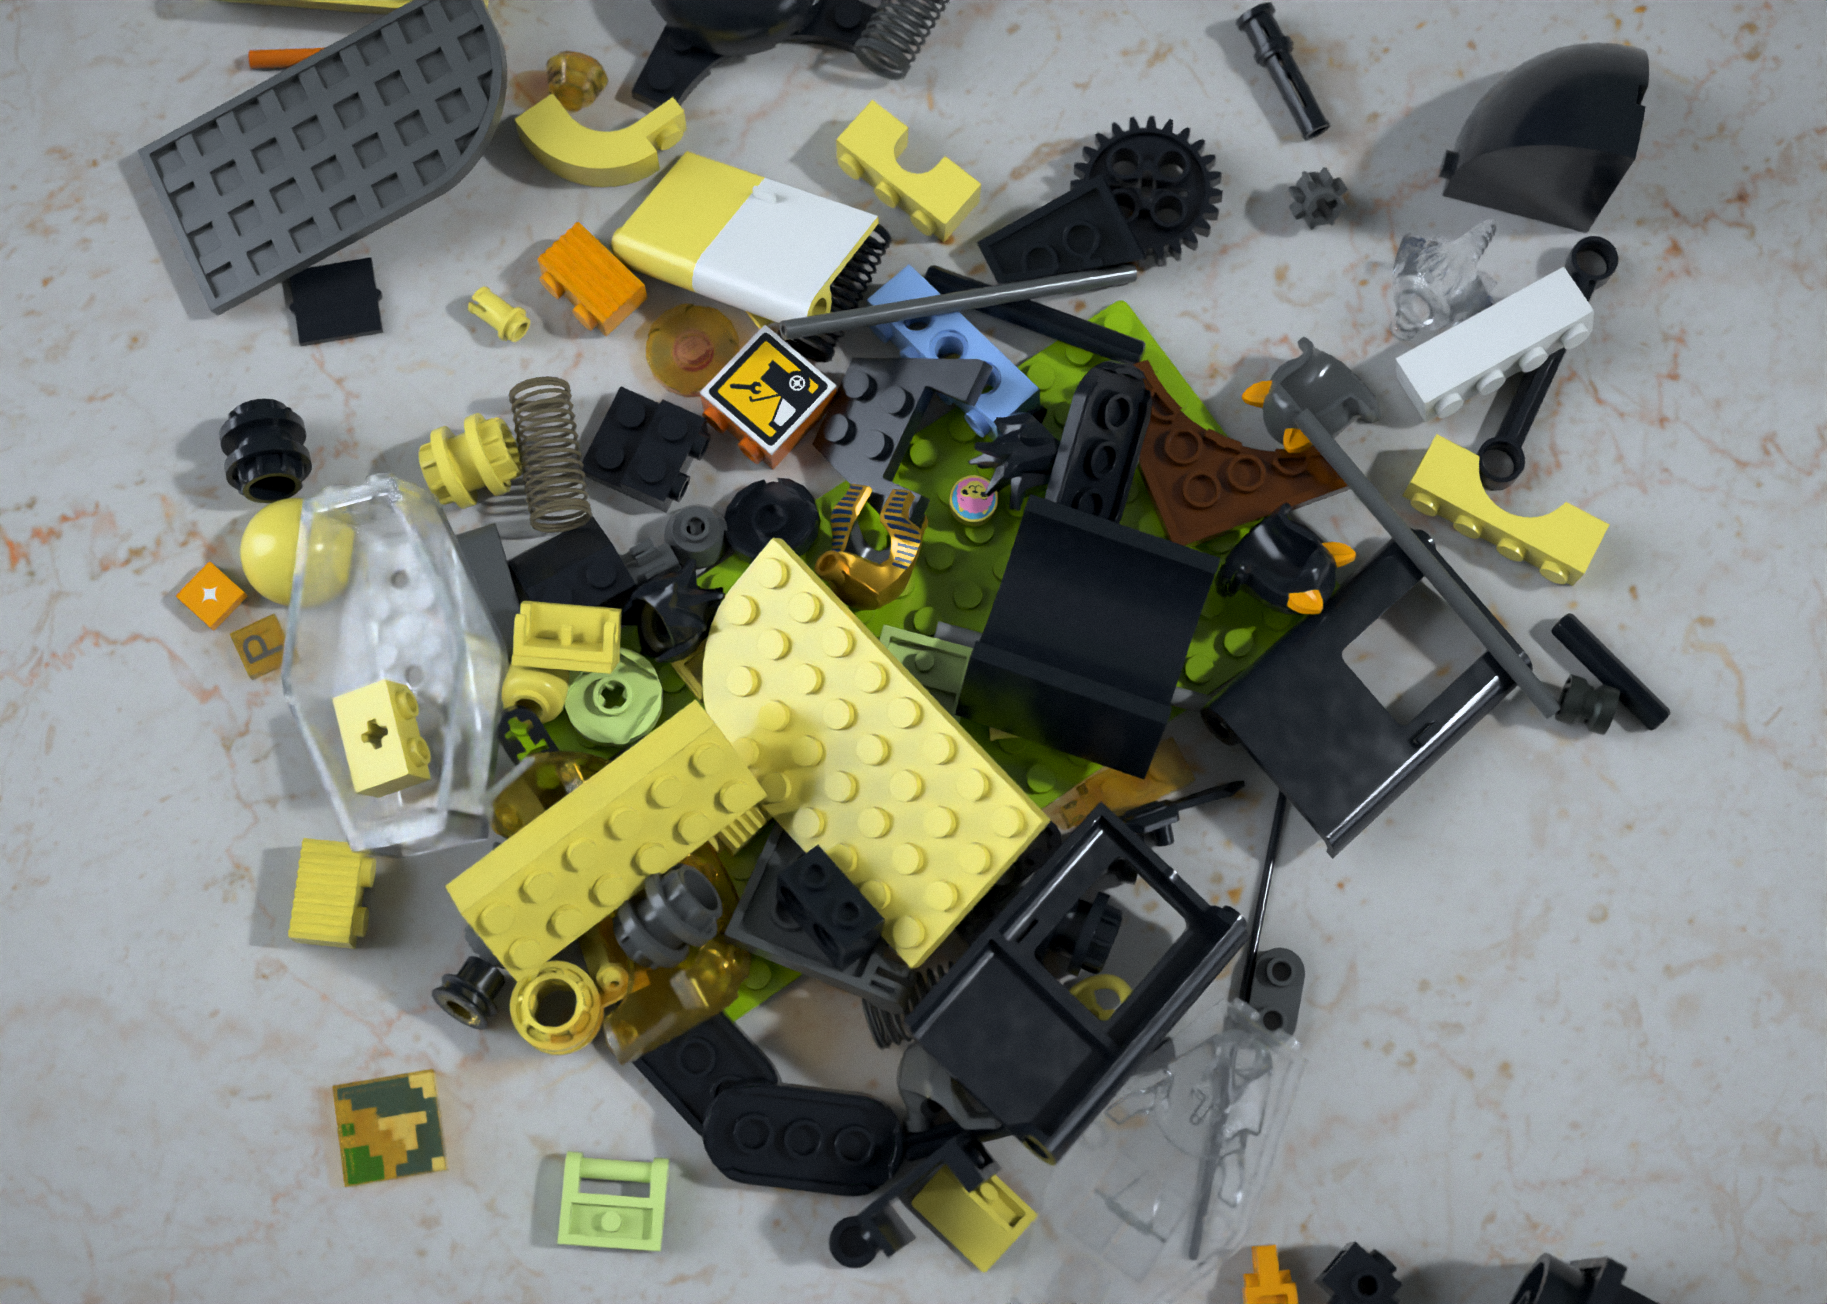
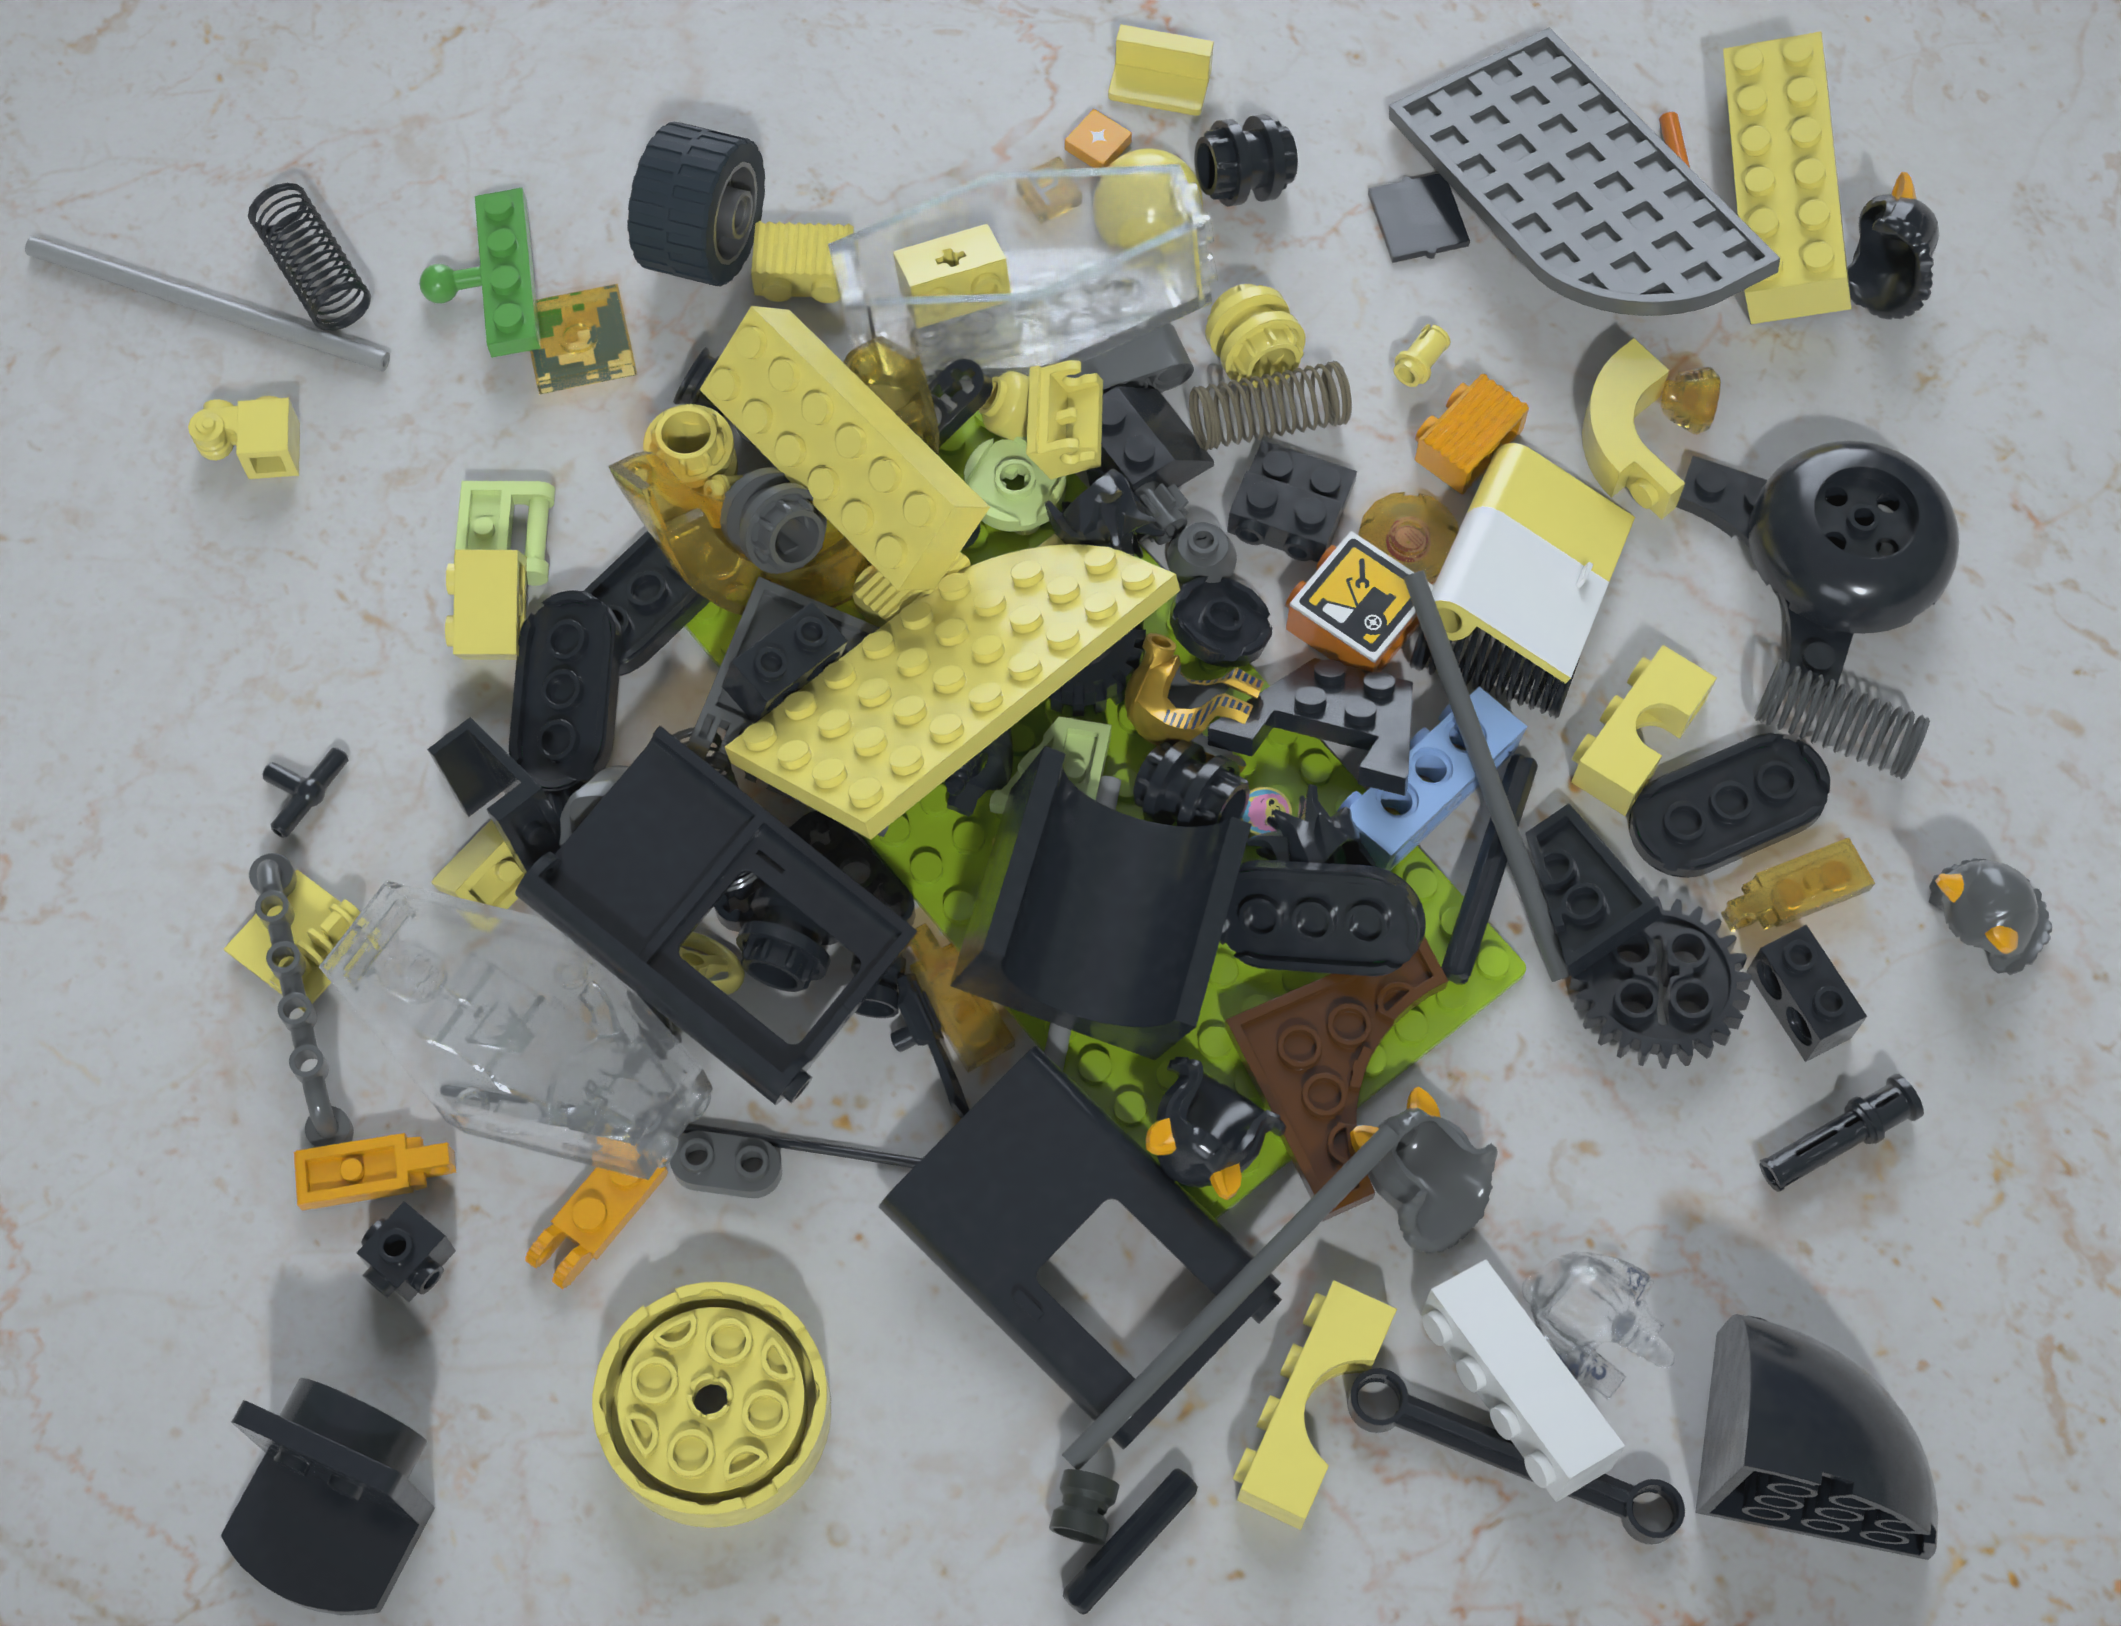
camera: 90 degrees right, 10 degrees down
dark grey gear [1288,167,1348,229] -> none
none -> bright green plate [419,188,541,358]
none -> light yellow brick [445,550,527,660]
none -> light orange hinge [525,1135,668,1289]
none -> light yellow brick [592,1282,831,1528]
none -> black wheel [627,121,765,287]
none -> light yellow panel [1108,24,1214,116]
none -> black piece [1133,740,1250,827]
none -> black tile [1629,733,1830,878]
none -> clear yellow hinge [1721,838,1875,932]
none -> black brick [1747,924,1867,1062]

